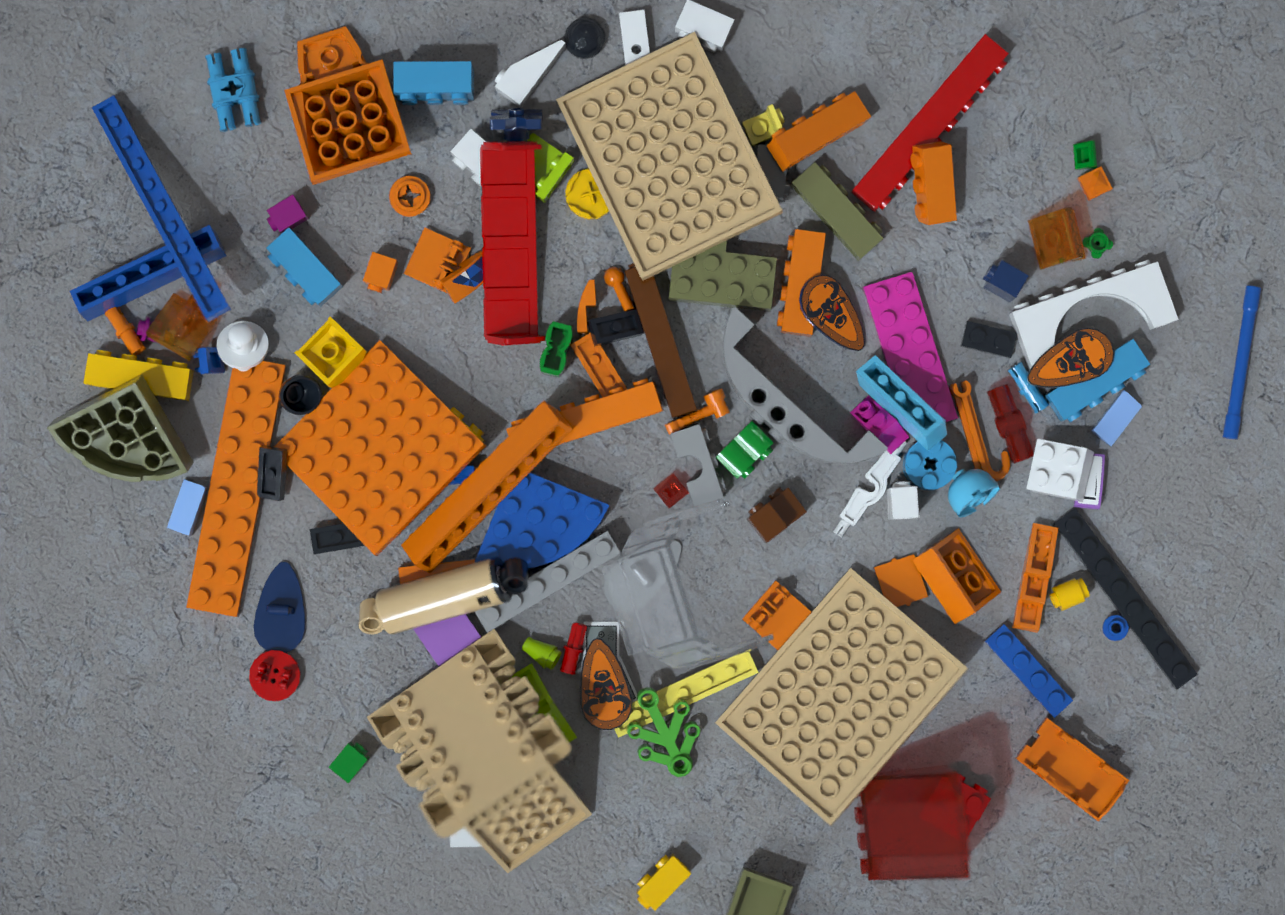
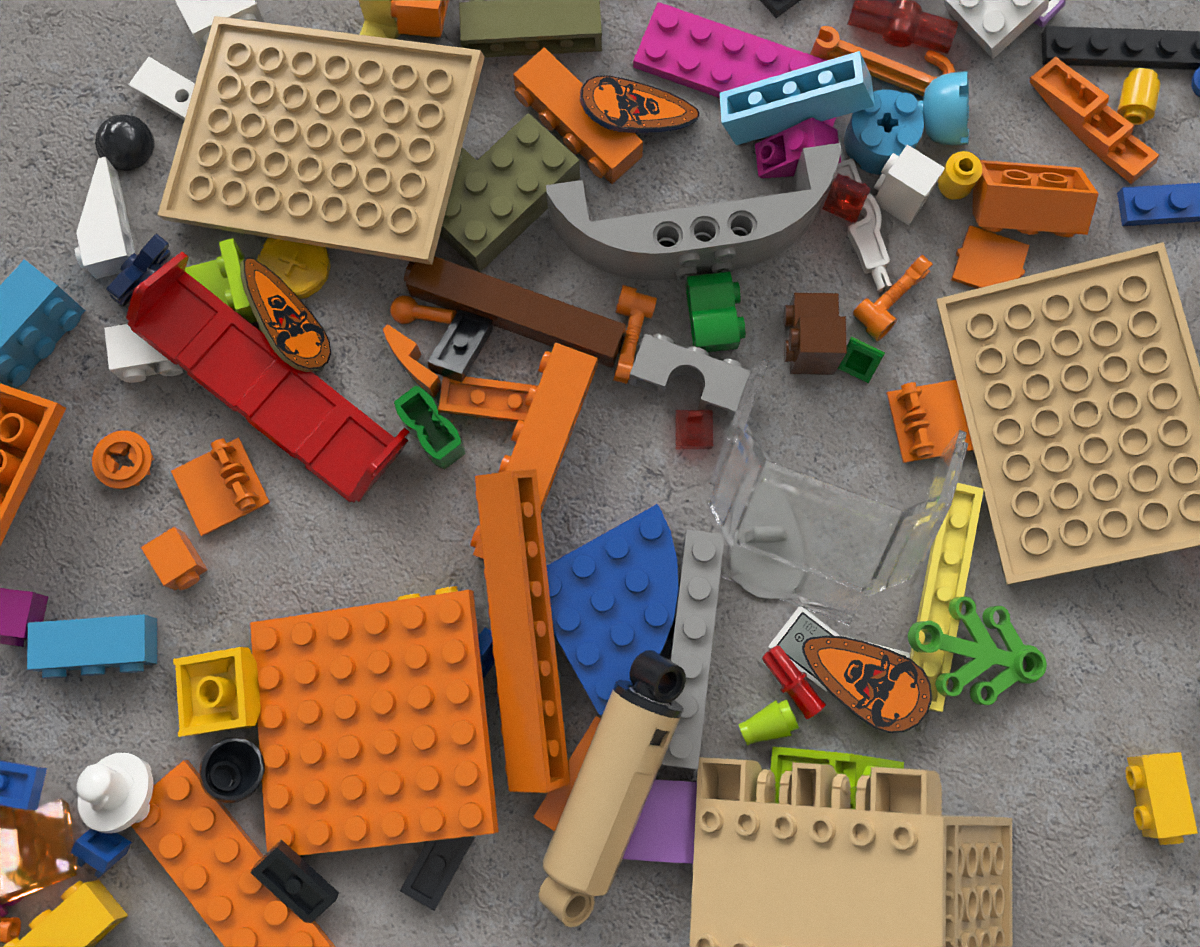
camera: 50 degrees left, 10 degrees down
orange slope [440,251,483,304] -> none
none -> shield [240,257,331,372]
none -> clear red tile [822,174,871,224]
none -> green slope [838,337,885,383]
none -> orange brick [852,255,933,341]
none -> yellow brick [938,151,982,200]

